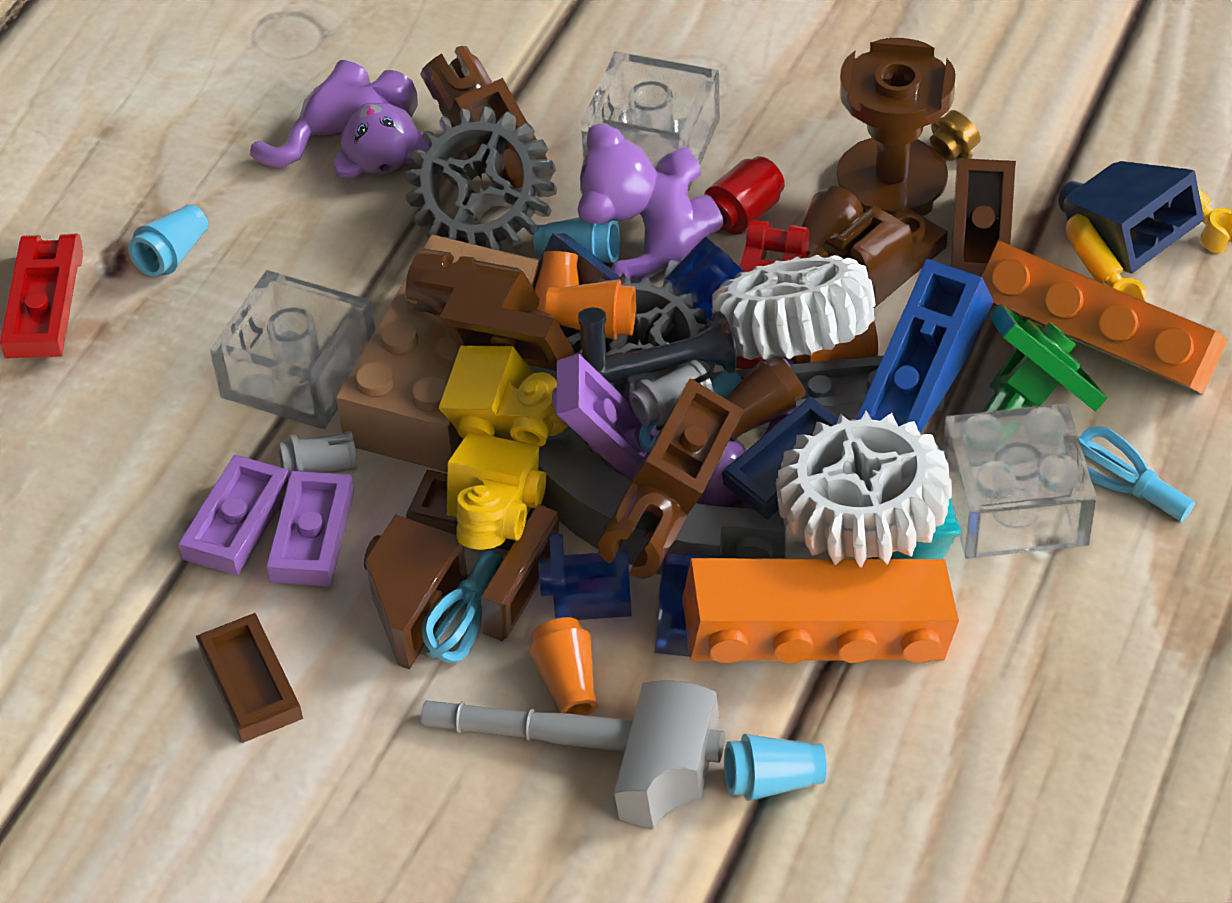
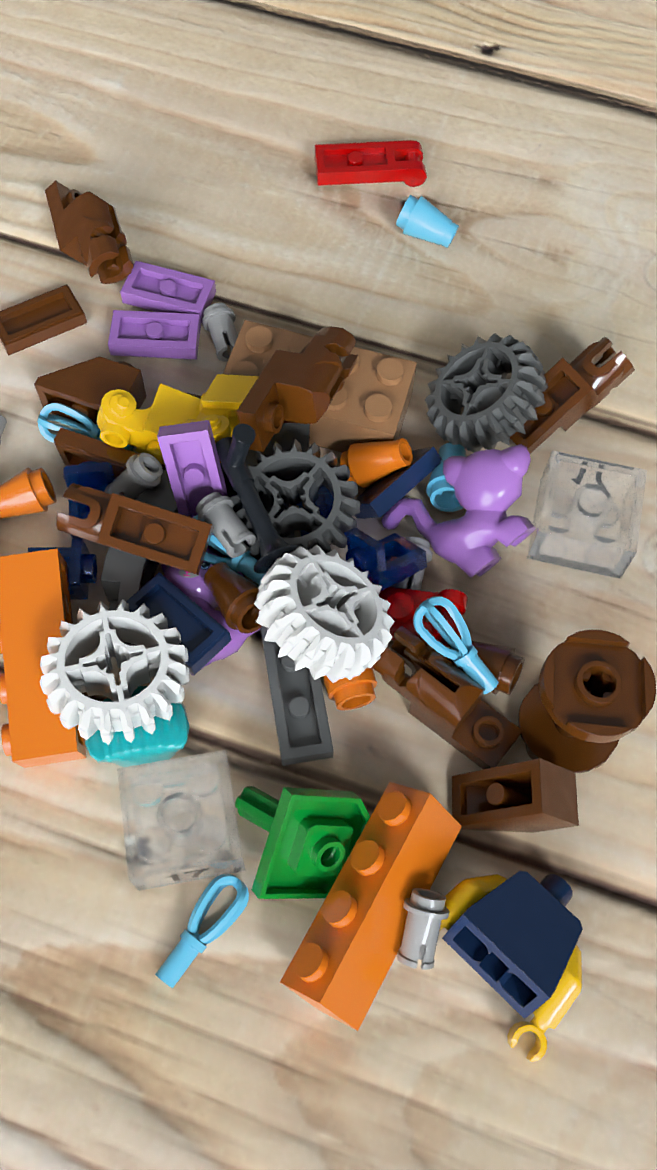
camera: 80 degrees right, 15 degrees up
clear brick [209,270,375,430] -> none
medium lavender animal [250,60,430,179] -> none
orange cone [545,279,636,341] -> none
red brick [704,156,785,234] -> none
blue slope [856,258,994,433] -> none
pearl gold plate [930,110,981,161] -> none
none -> reddish brown plate [45,180,134,284]
none -> light grey pin [104,453,163,500]
none -> light grey pin [397,888,449,970]
none -> medium azure piece [413,596,499,694]

